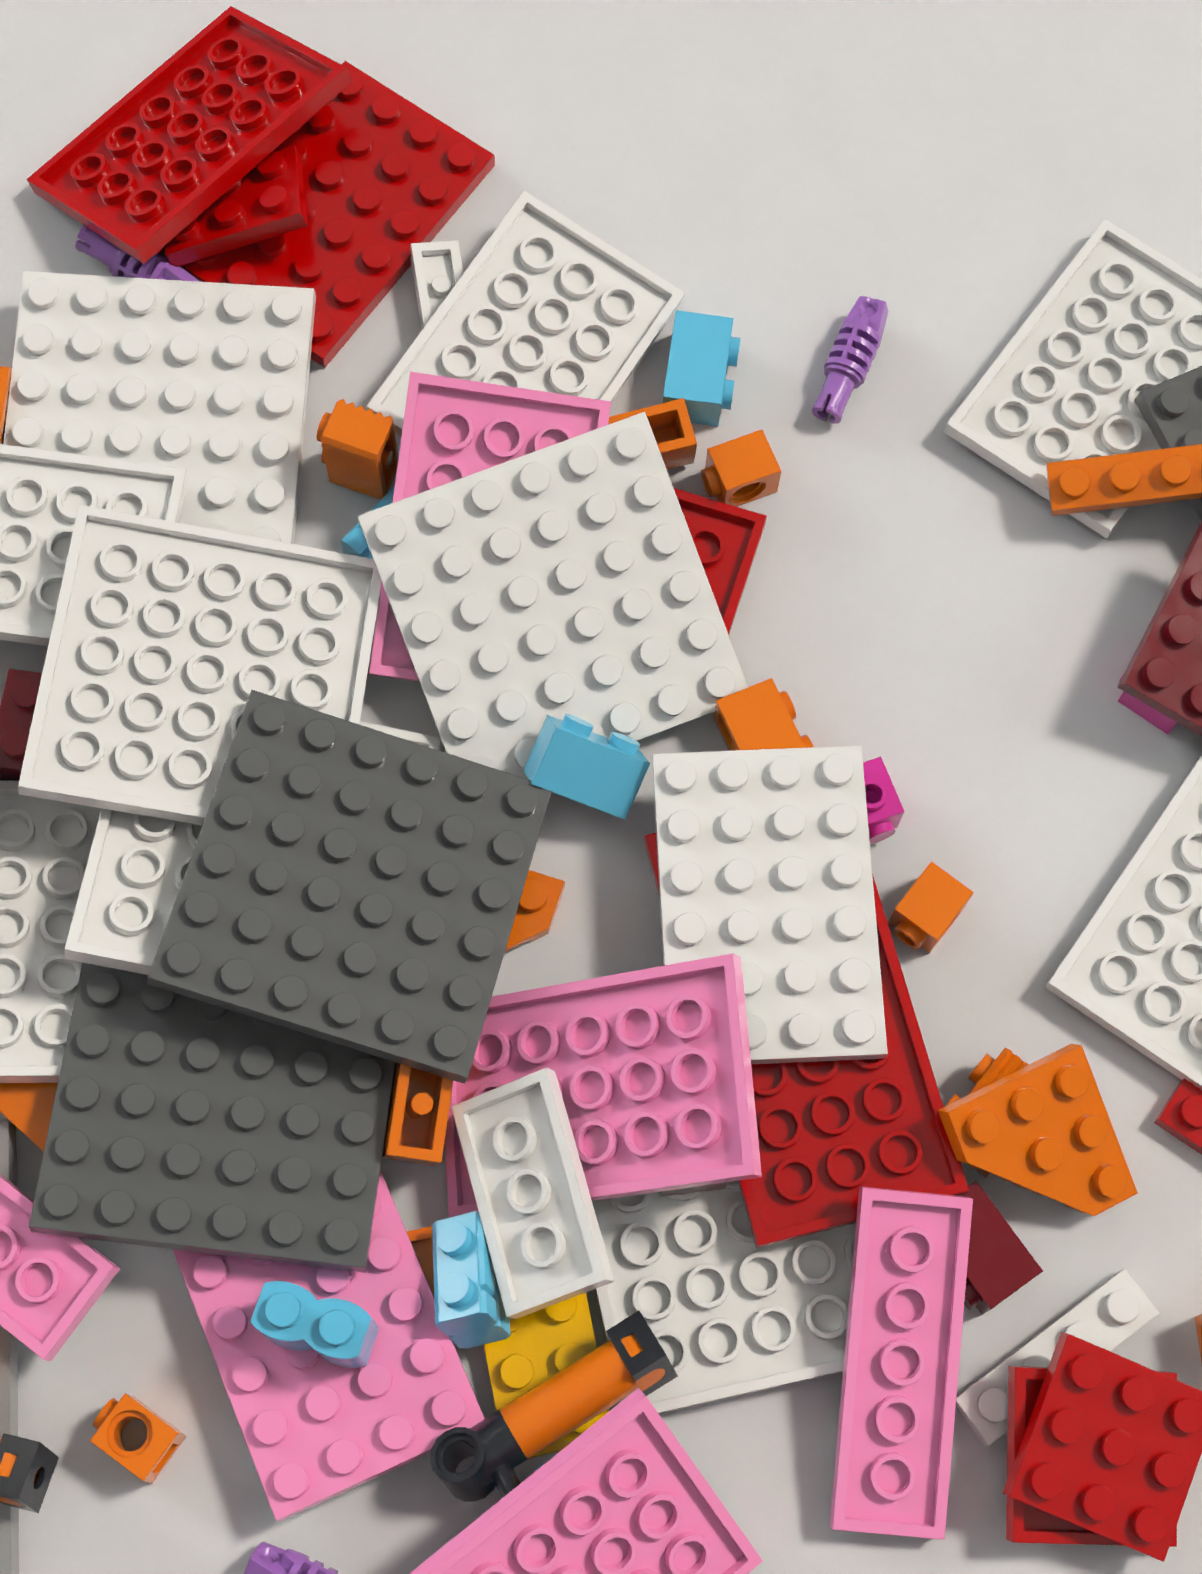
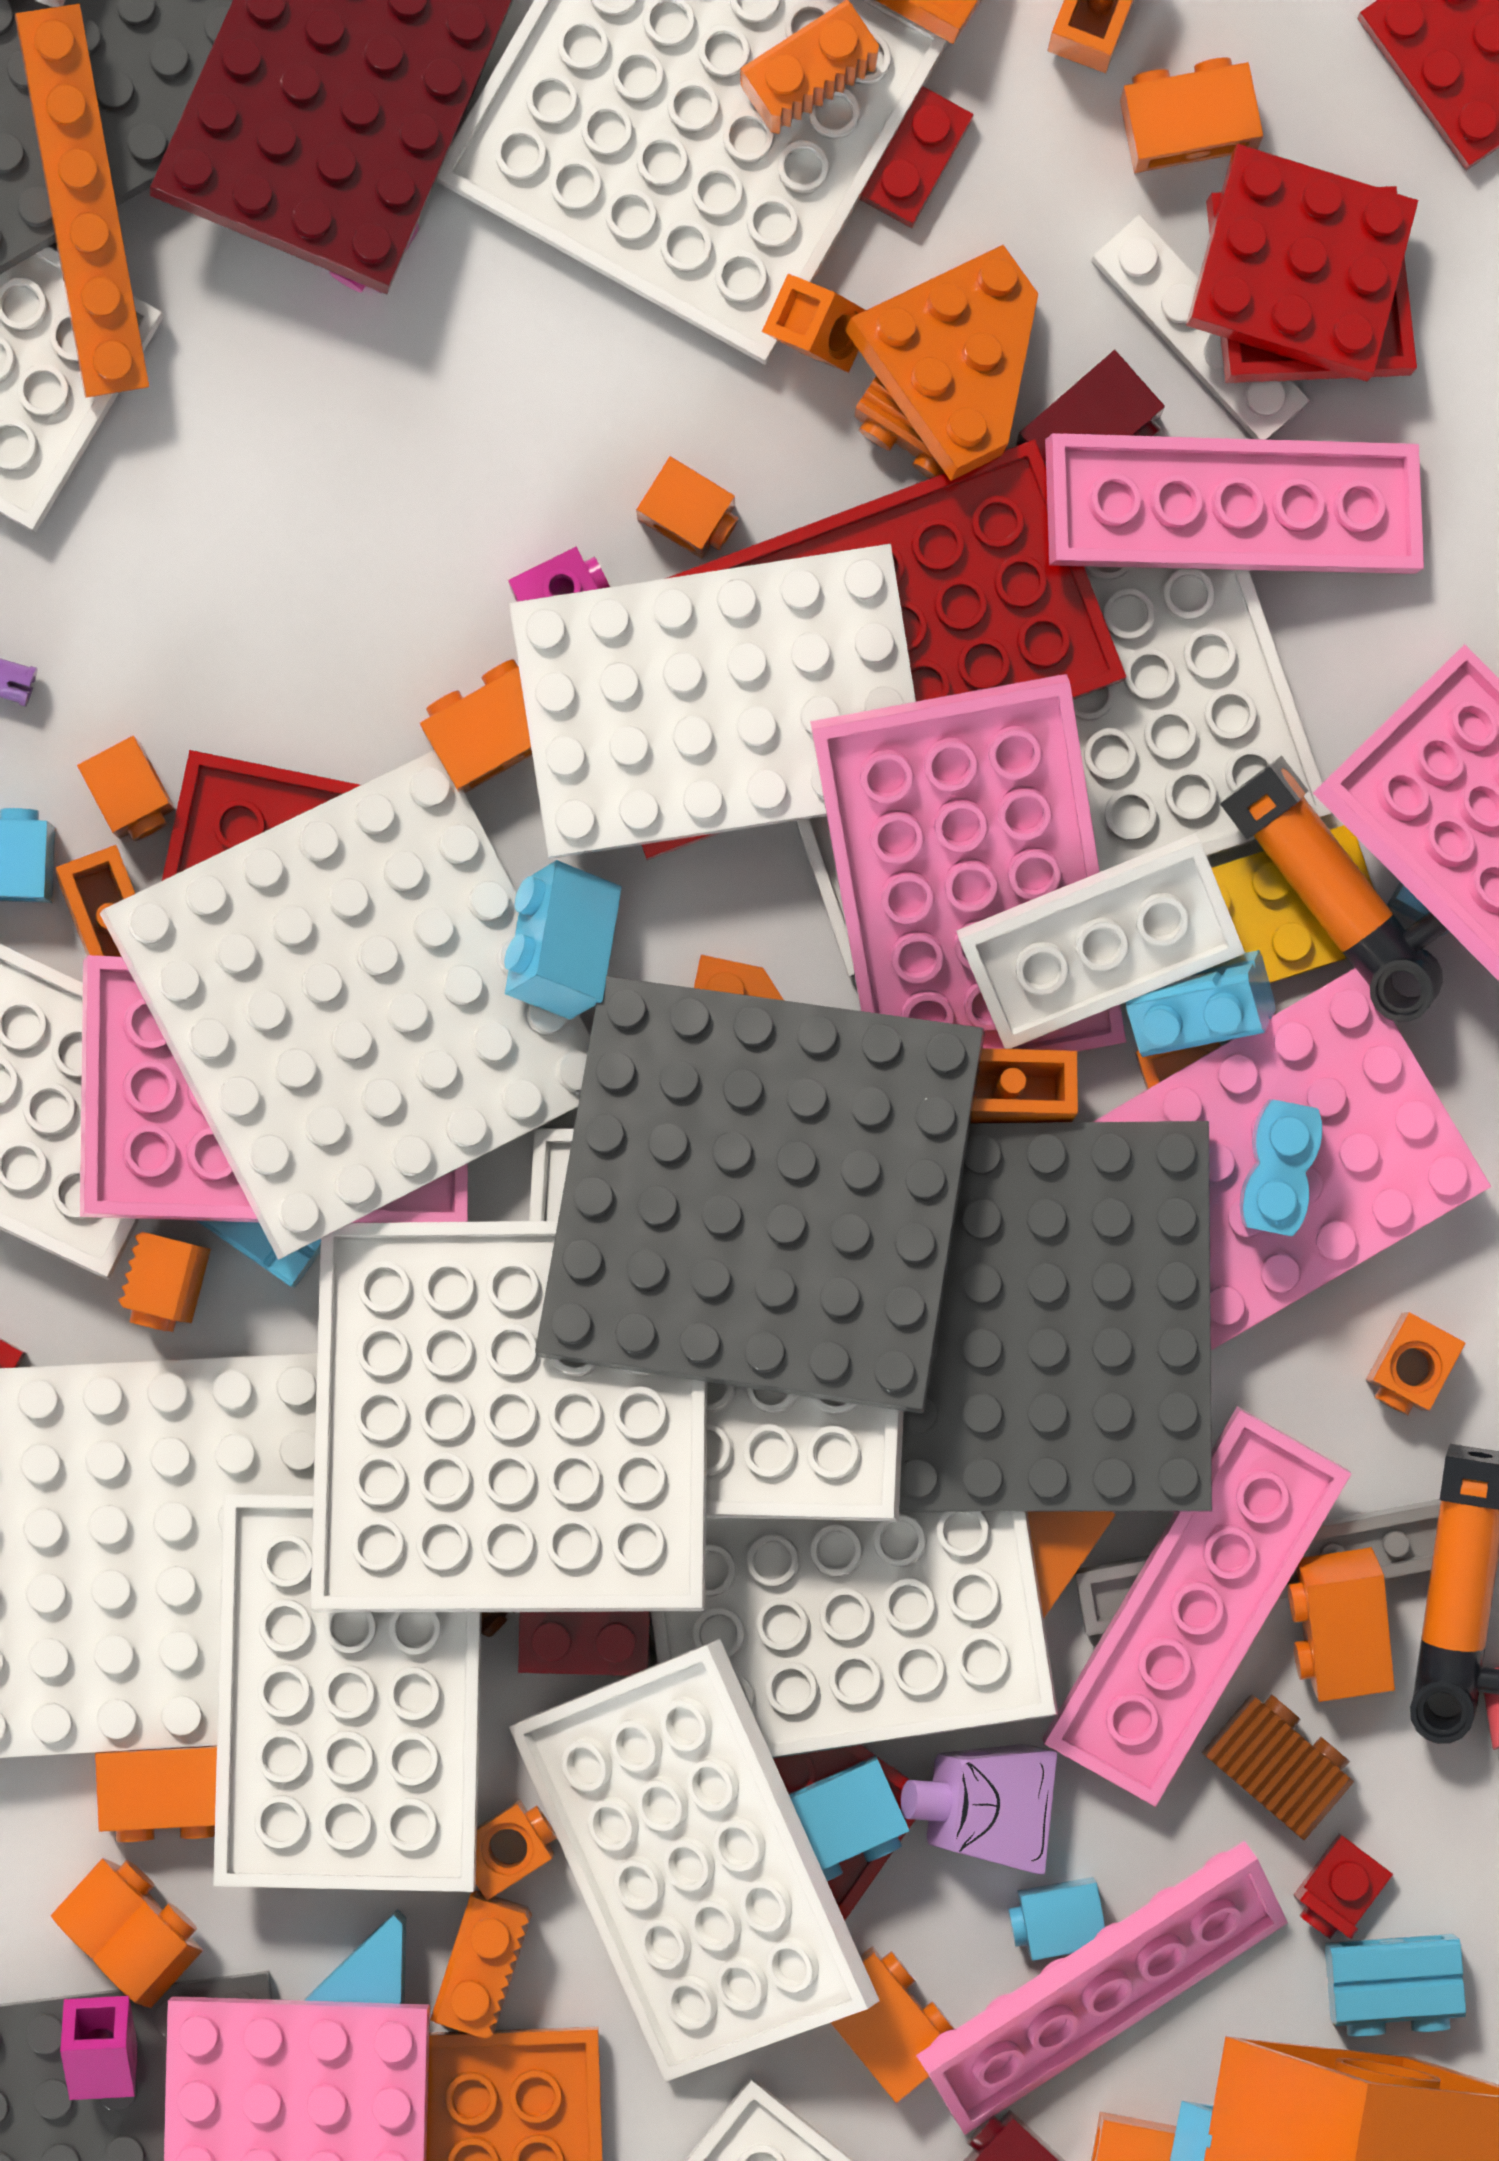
camera: 95 degrees left, 15 degrees up
none -> orange brick [761,273,866,373]

